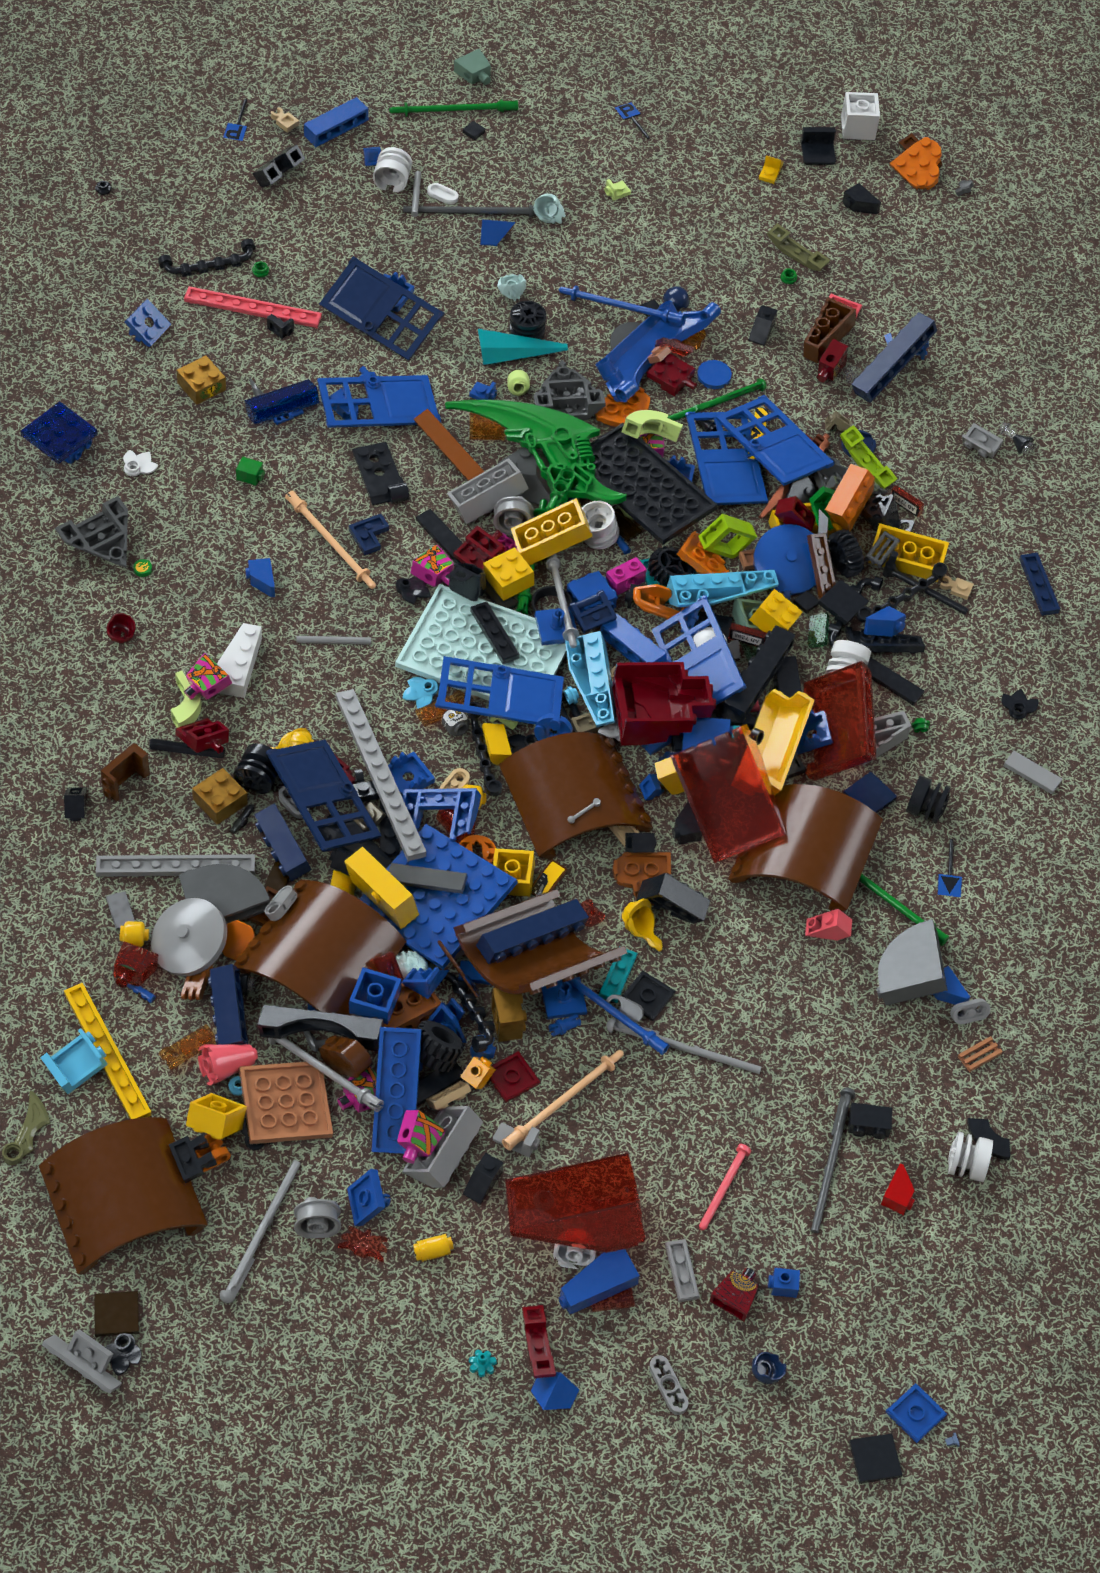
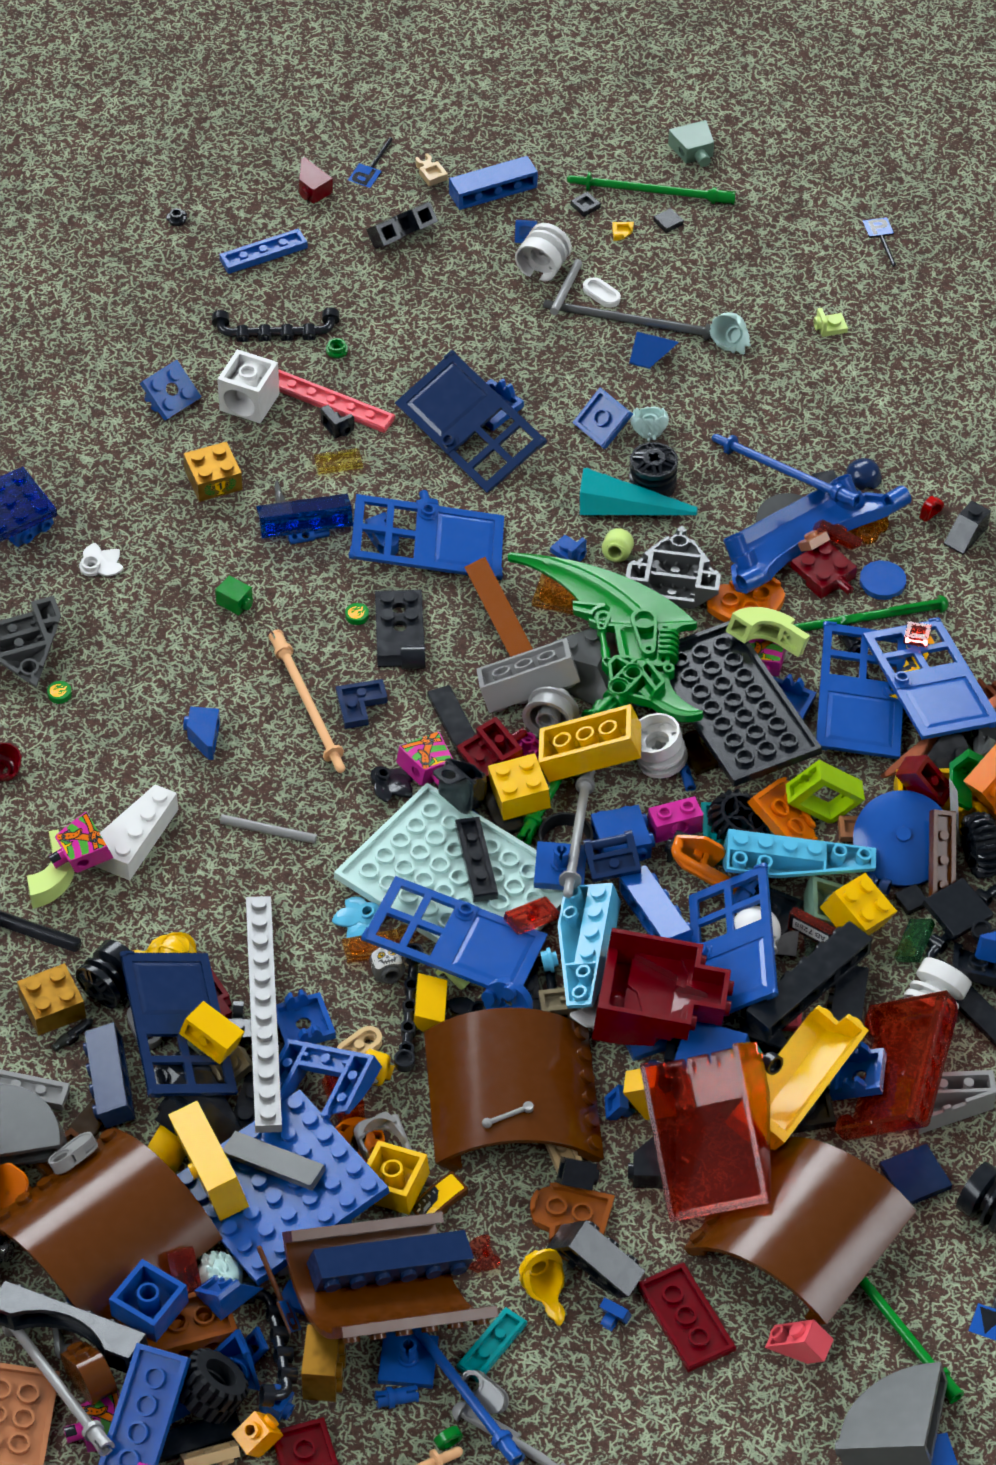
camera: 20 degrees right, 5 degrees down
dark red plate [175,718,229,754] -> none
black tile [622,970,676,1021] -> none
none -> yellow panel [179,1001,244,1064]
none -> white brick [218,349,280,423]
none -> blue plate [219,228,308,274]
none -> slope [299,157,333,204]
none -> clear yellow tile [314,448,363,475]
none -> green tile [345,603,369,625]
none -> light grey helmet [353,1112,412,1160]
none -> green tile [434,1426,463,1451]
none -> clear red plate [504,896,560,935]
none -> black tile [571,192,601,217]
none -> tile [572,387,633,449]
none -> blue tile [599,1297,632,1331]
none -> yellow tile [612,222,634,241]
none -> dark red tile [636,1262,737,1373]
none -> clear red tile [904,621,932,647]
none -> red tile [919,496,944,522]

